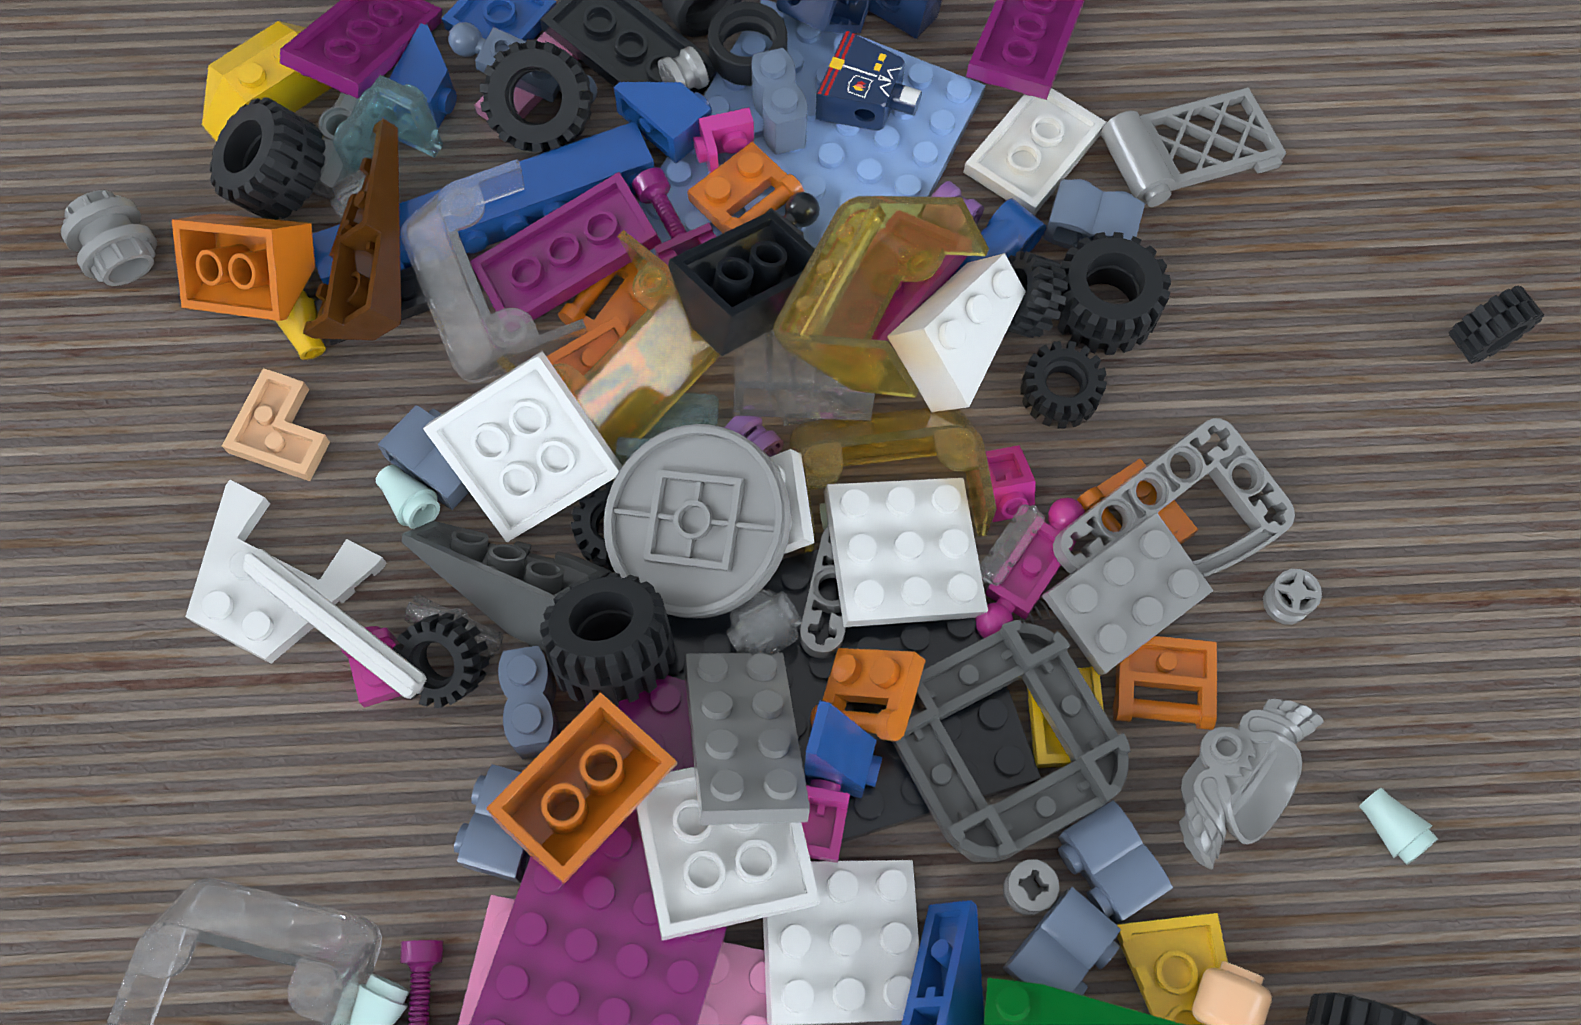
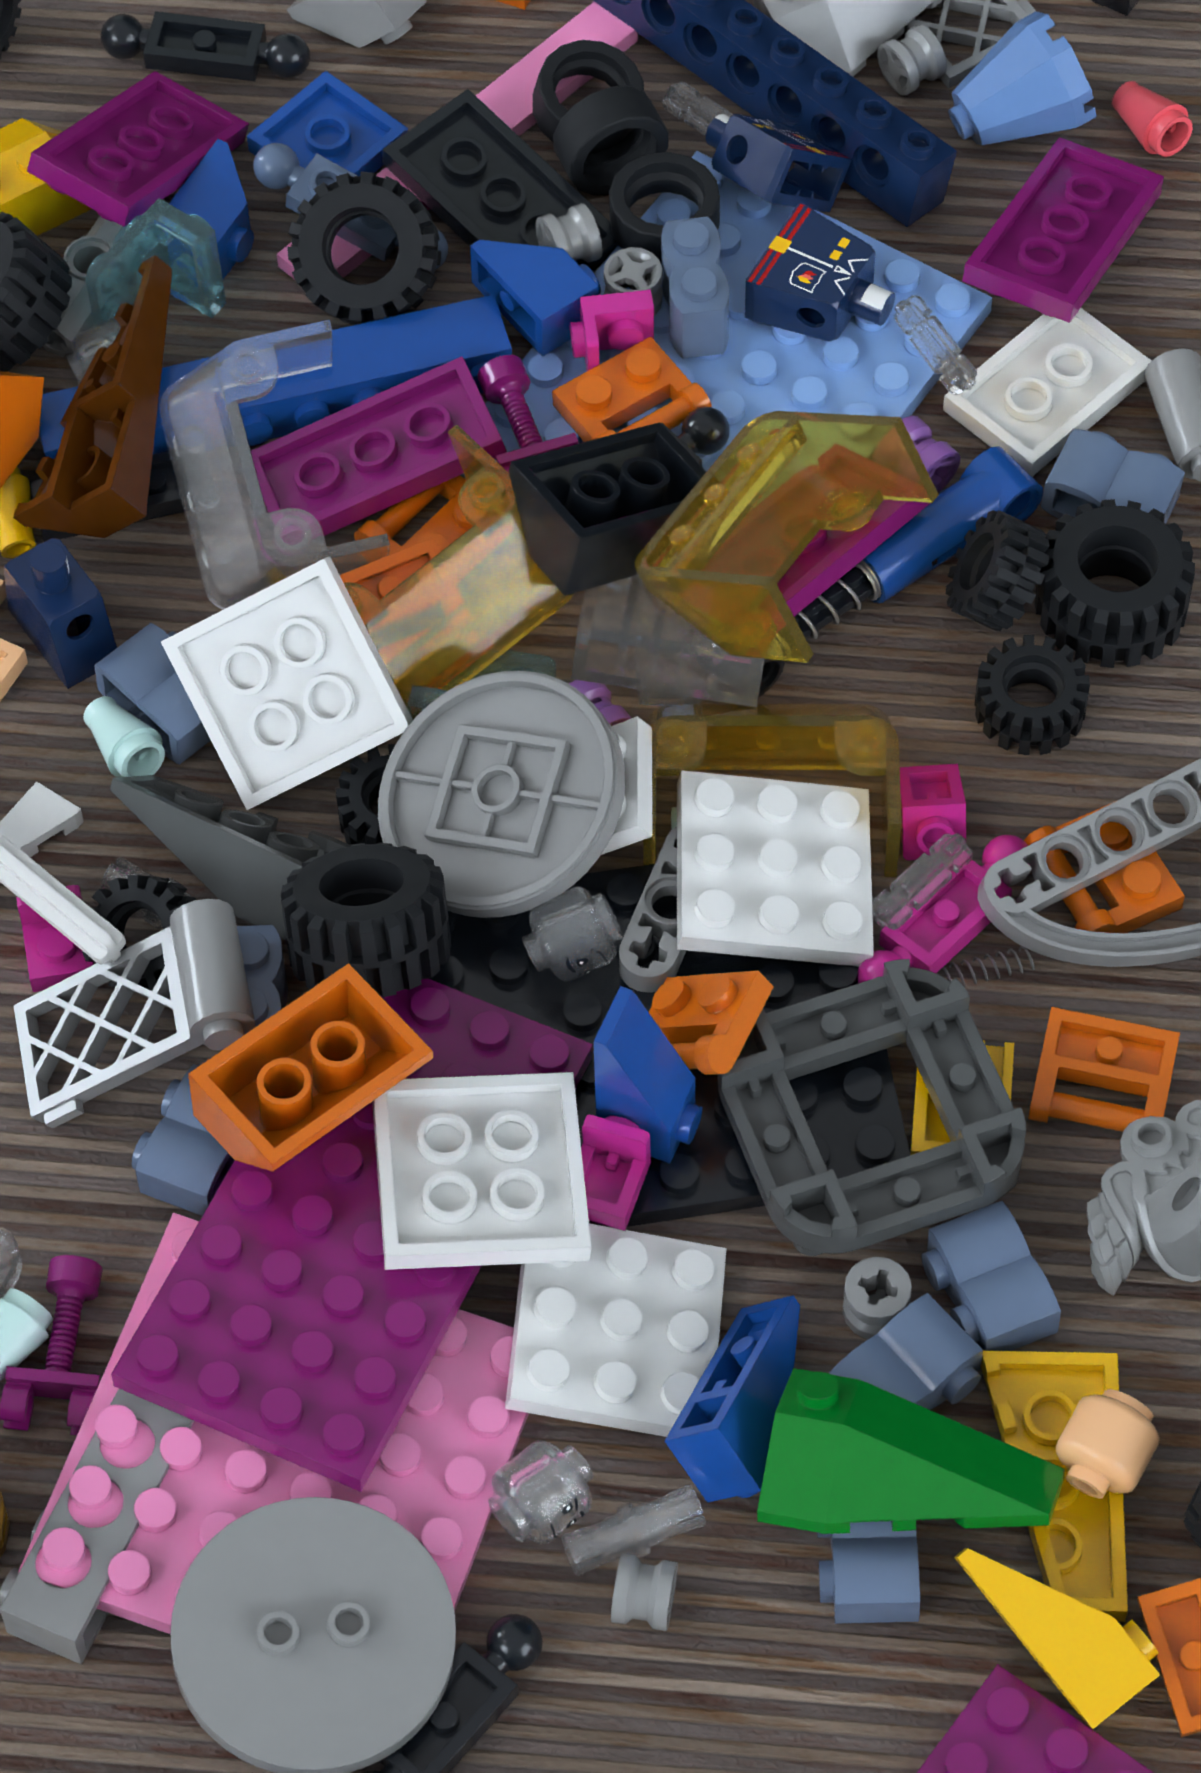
camera: 10 degrees right, 10 degrees down
light grey plate [684,653,810,825] -> none
white wedge [887,253,1026,412] -> none
light grey plate [1042,513,1214,675] -> none
none -> dark blue torso [4,538,117,689]
none -> light grey piece [13,899,255,1128]
none -> light grey wheel [603,247,663,316]
none -> clear axle [894,295,977,395]

